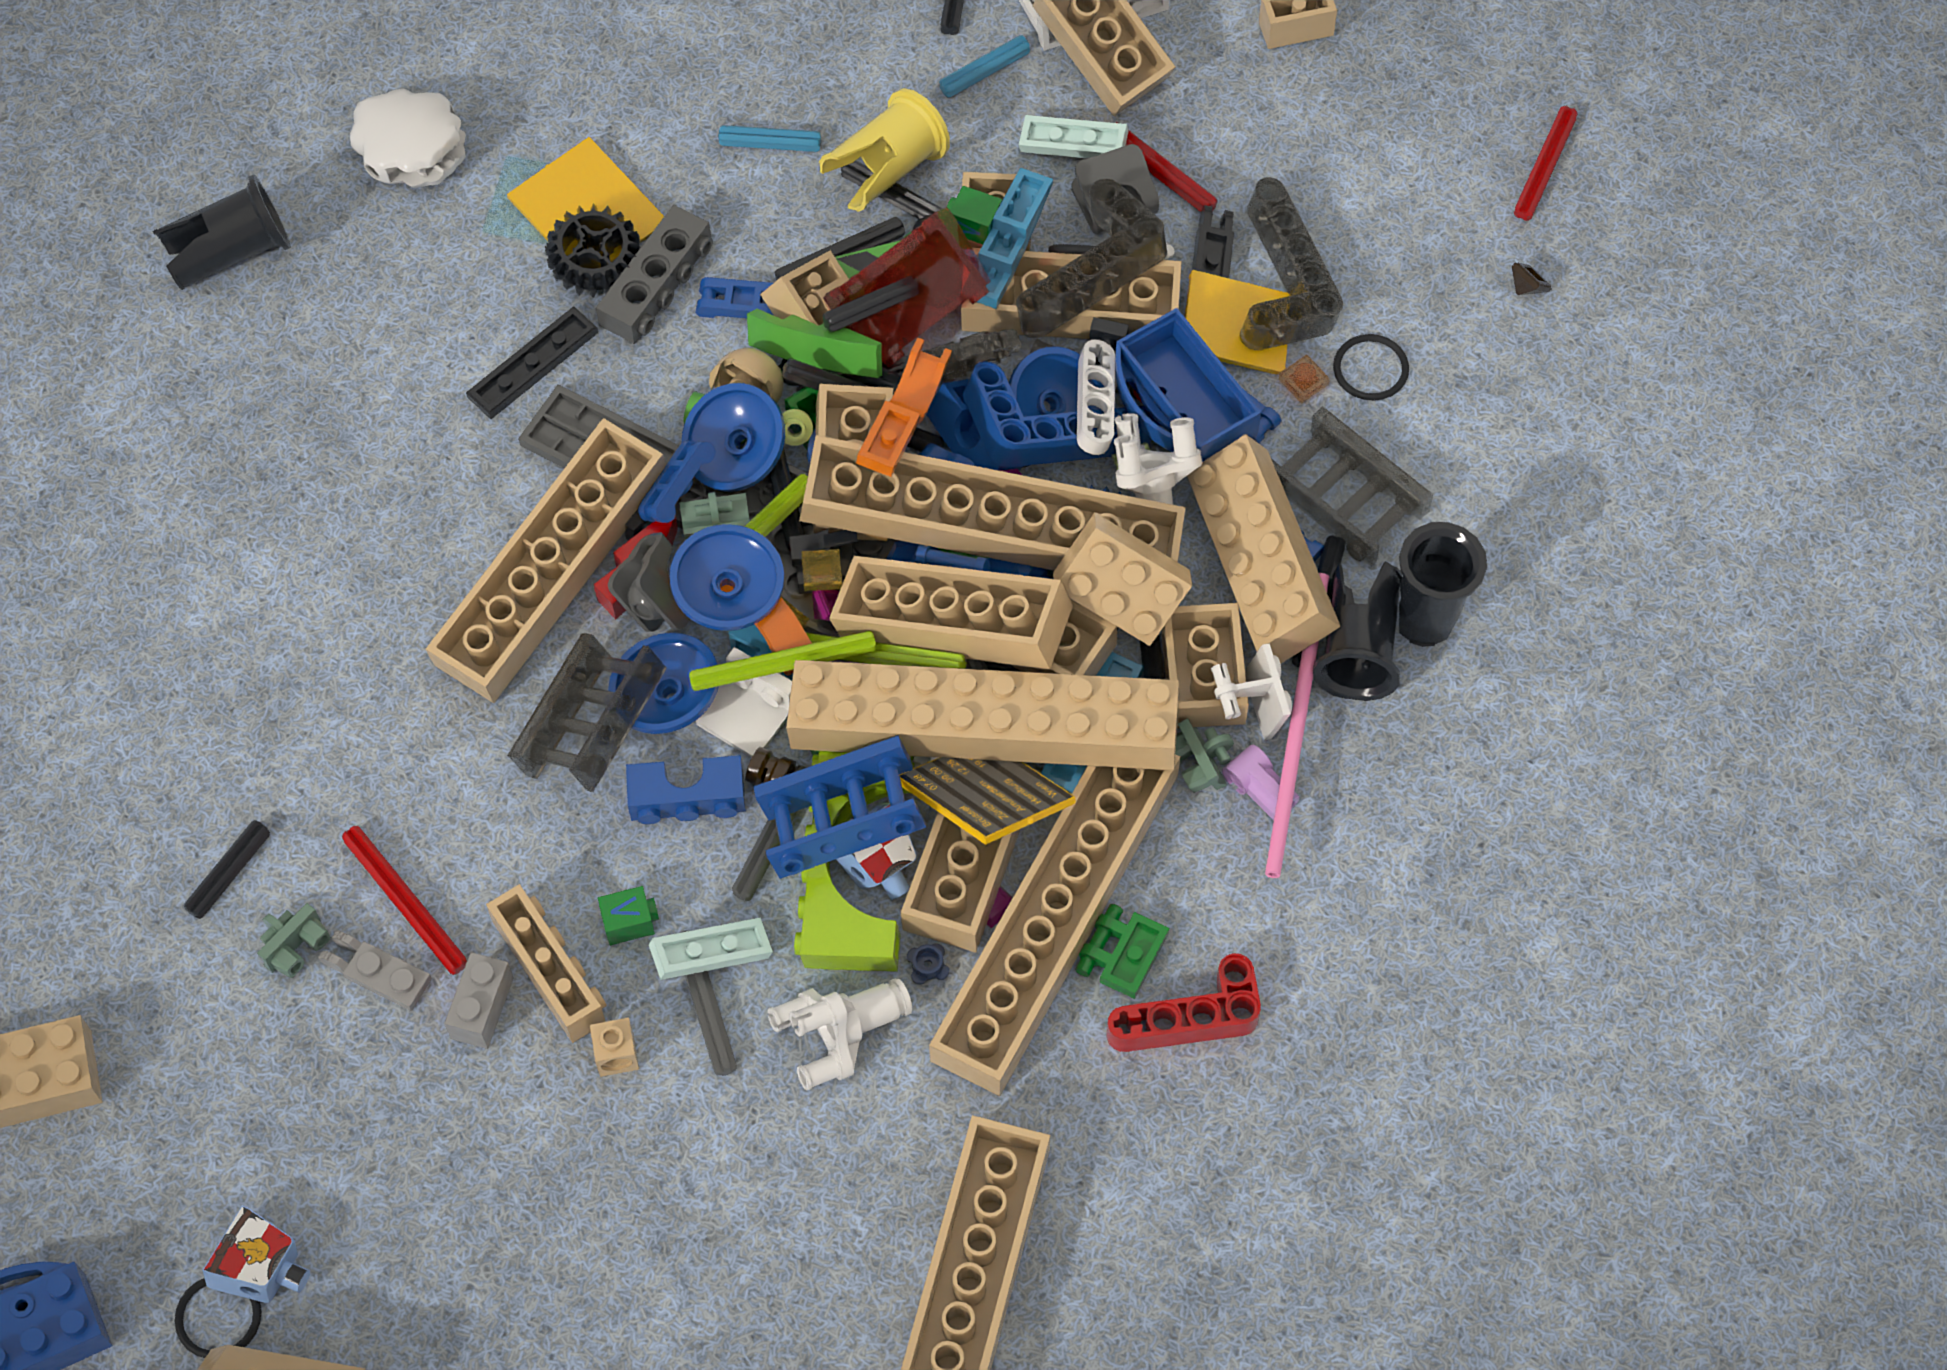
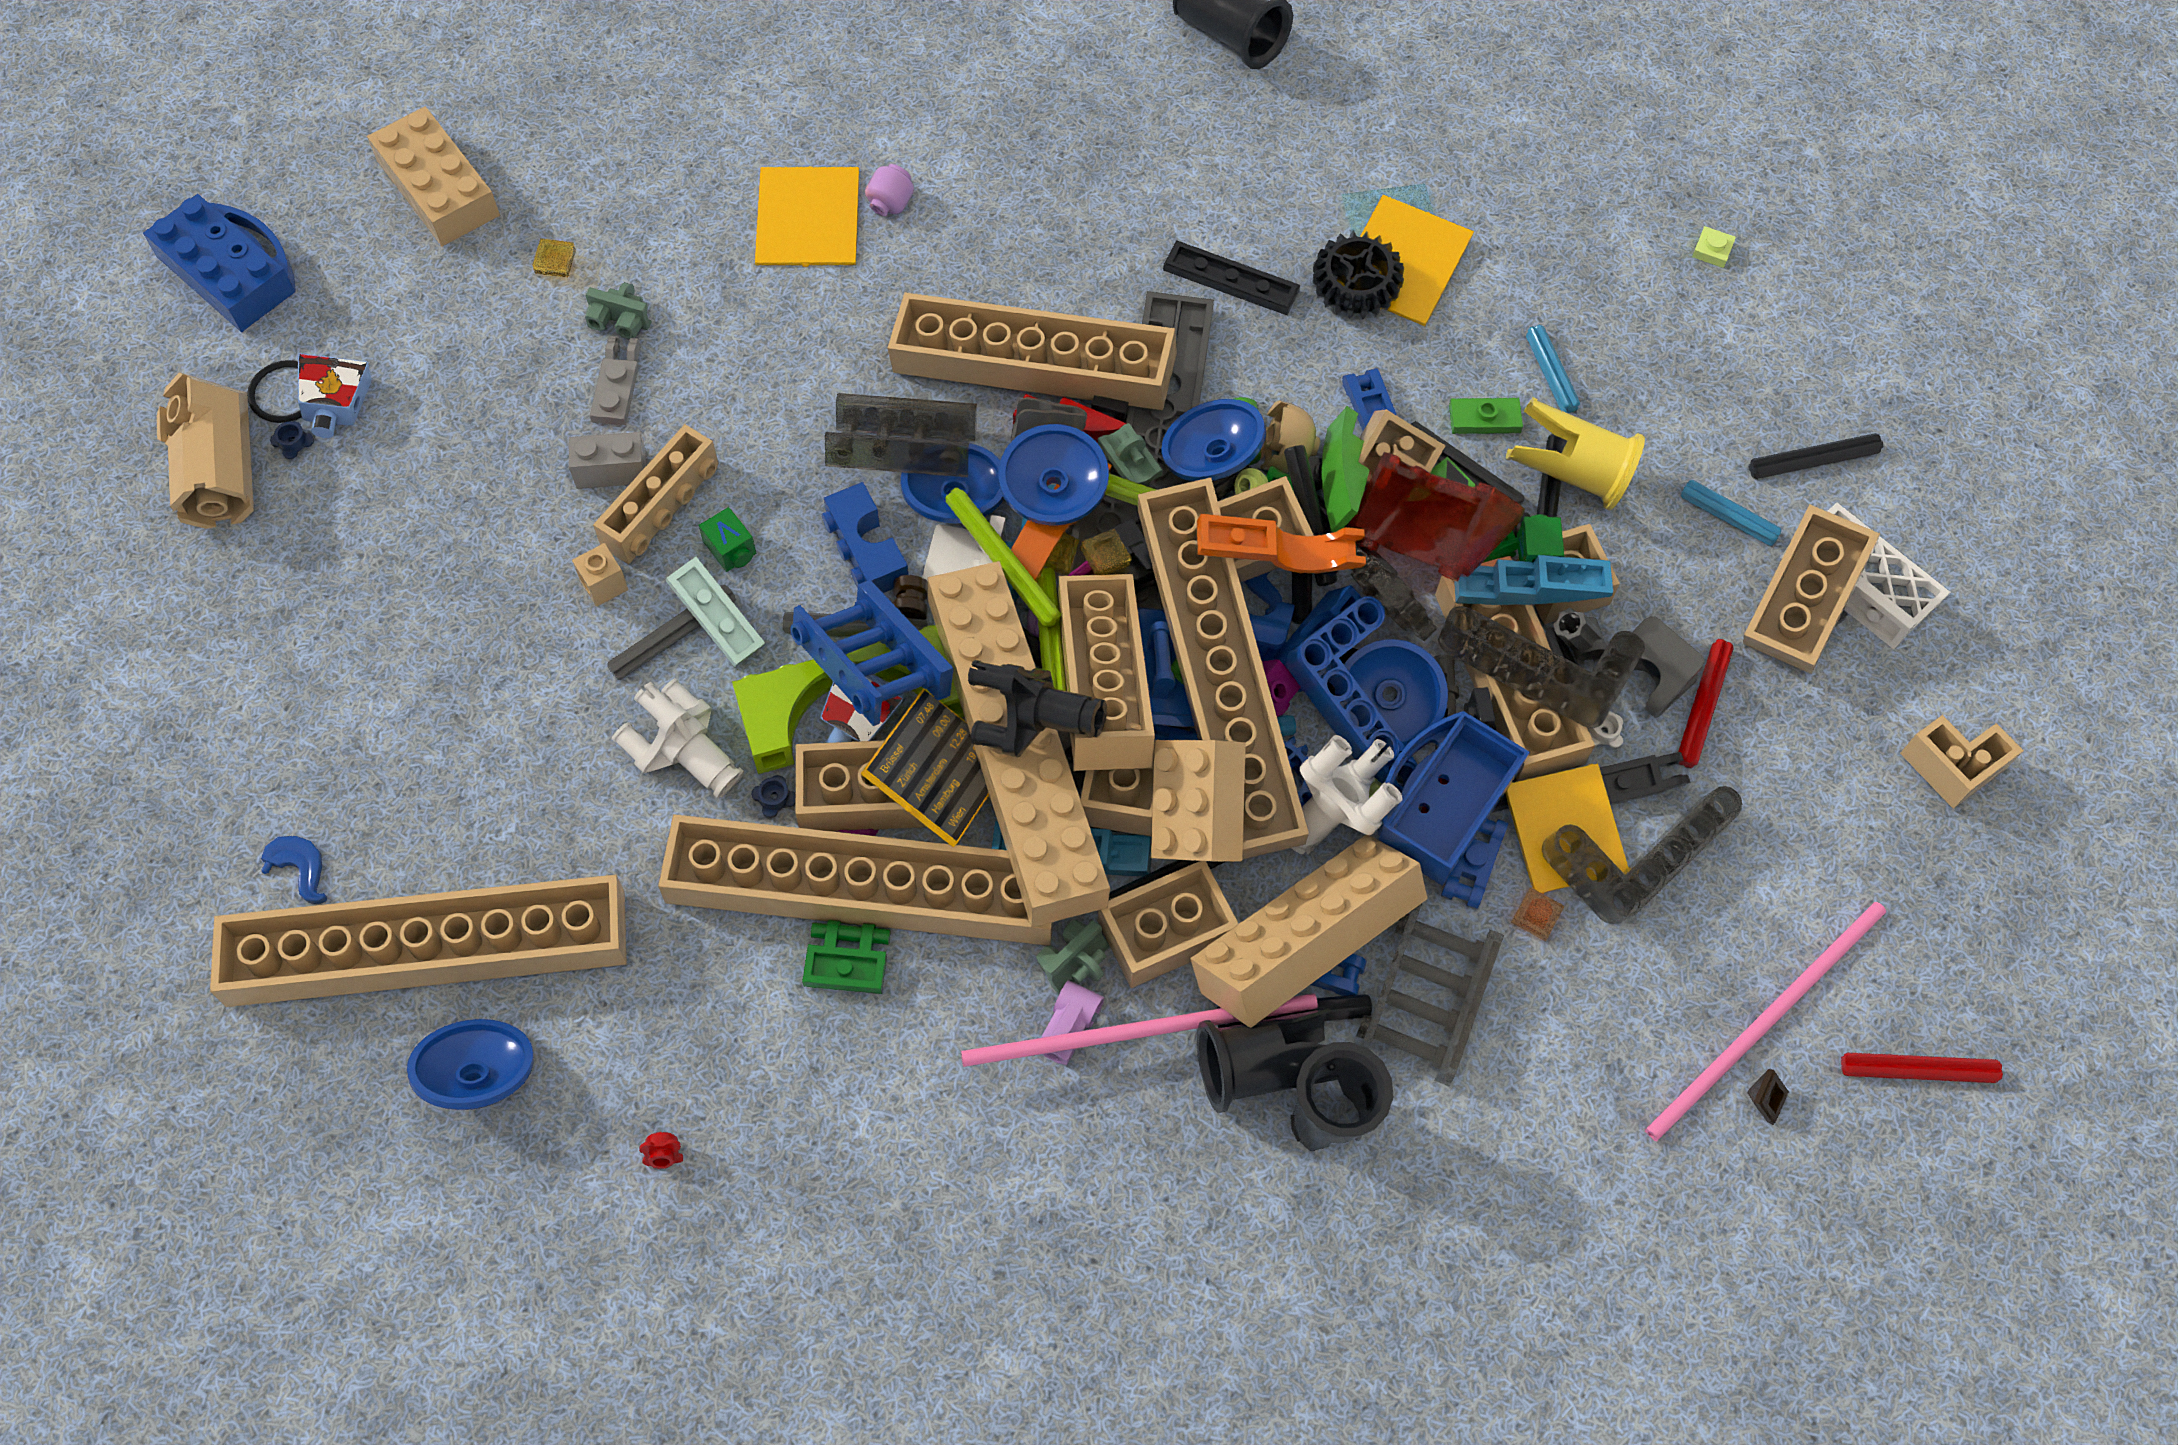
camera: 65 degrees right, 0 degrees up
black axle [184,820,270,919] -> none
red axle [342,826,467,975] -> none
white piece [350,88,466,188] -> none
dark grey brick [595,204,713,344] -> none
blue plate [638,440,716,523] -> none
black axle [822,276,919,332] -> none
light aqua plate [1019,115,1129,158] -> none
white beam [1077,340,1115,455] -> none
red beam [1107,953,1261,1052] -> none
white plate [1211,643,1292,741] -> none
black tyre [1333,334,1409,401] -> none
none -> dark blue plate [270,421,314,459]
none -> blue dish [407,1019,534,1110]
none -> clear yellow plate [532,238,576,278]
none -> red plate [639,1132,683,1169]
none -> yellow piece [755,166,859,267]
none -> lavender head [865,164,914,216]
none -> black wheel [968,660,1107,758]
none -> bright green plate [1449,398,1523,434]
none -> dark grey piece [1553,608,1608,665]
none -> bright pink piece [1645,902,1886,1142]

